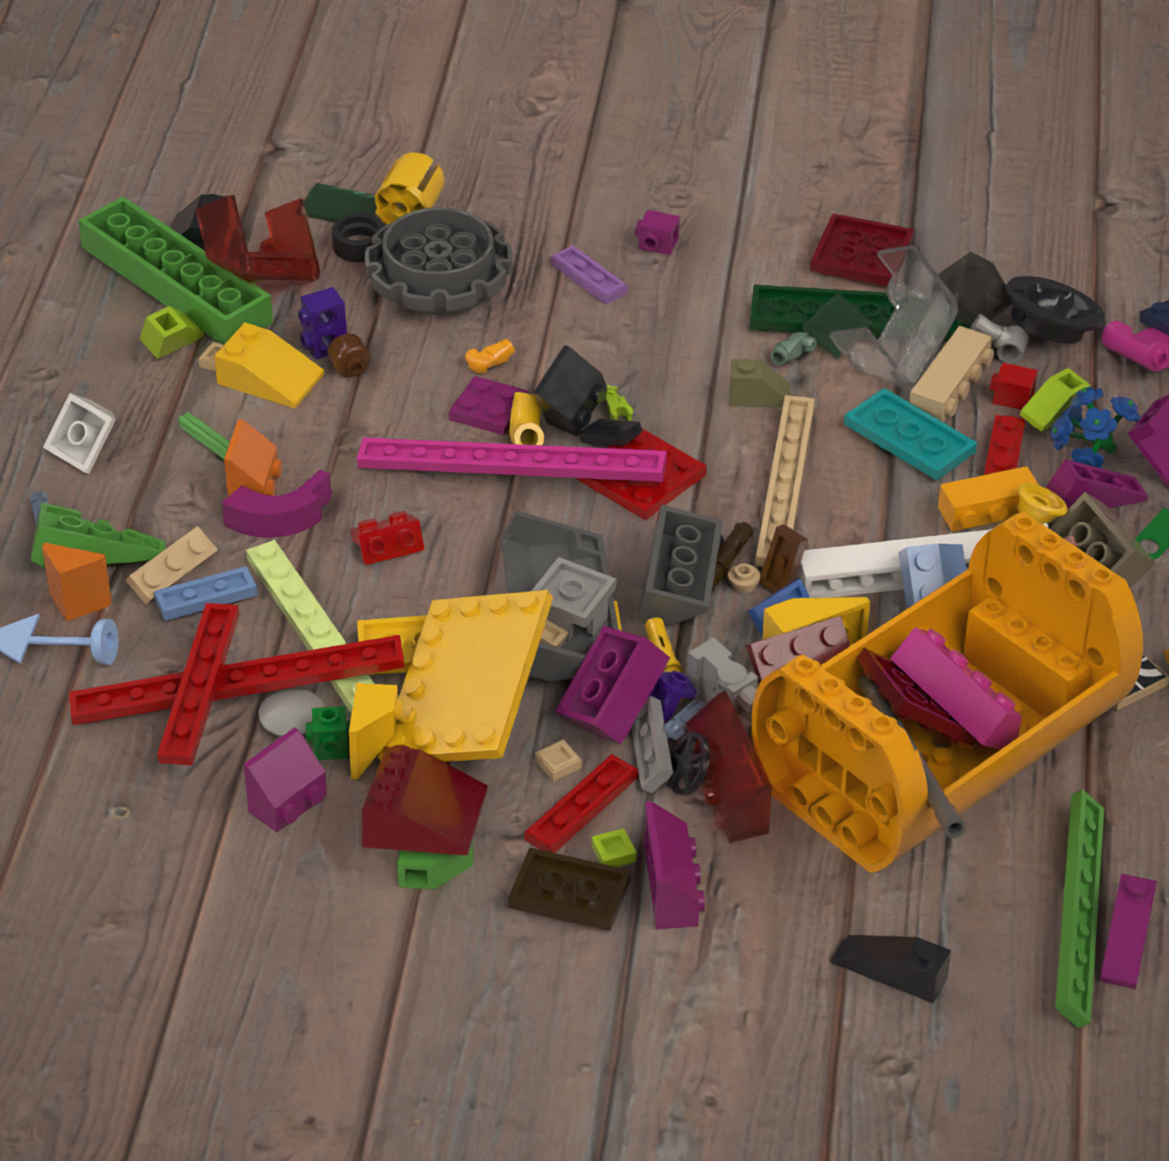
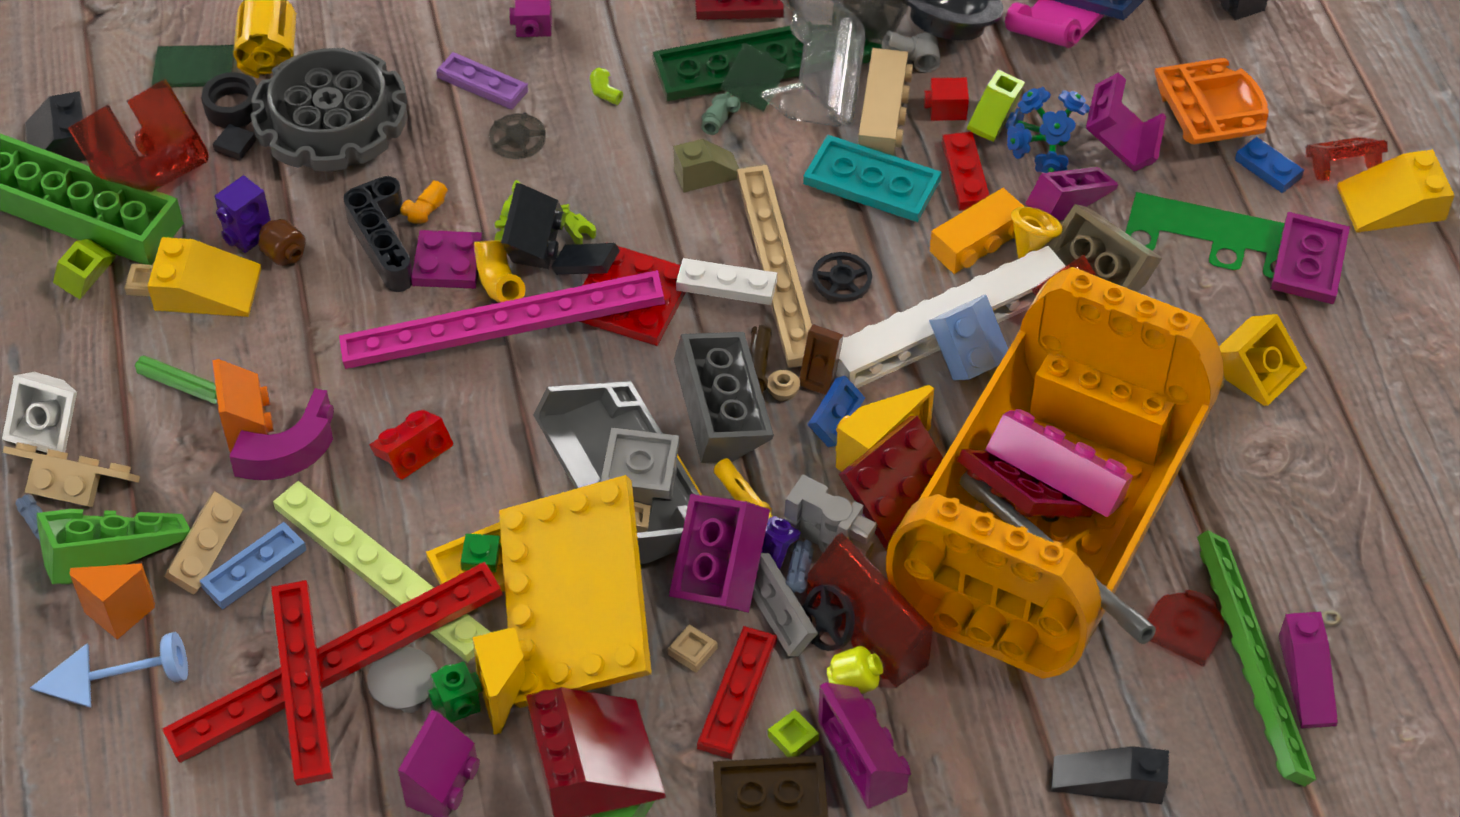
camera: 20 degrees left, 10 degrees up
none -> tan bracket [2,442,140,507]
none -> black tile [213,124,256,161]
none -> black beam [343,176,412,292]
none -> green plate [460,533,501,572]
none -> clear smoke wheel [489,112,546,159]
none -> lime arm [590,68,623,105]
none -> white plate [676,258,777,305]
none -> black wheel [812,252,872,302]
none -> neon yellow head [827,646,883,694]
none -> clear red tile [1147,590,1224,667]

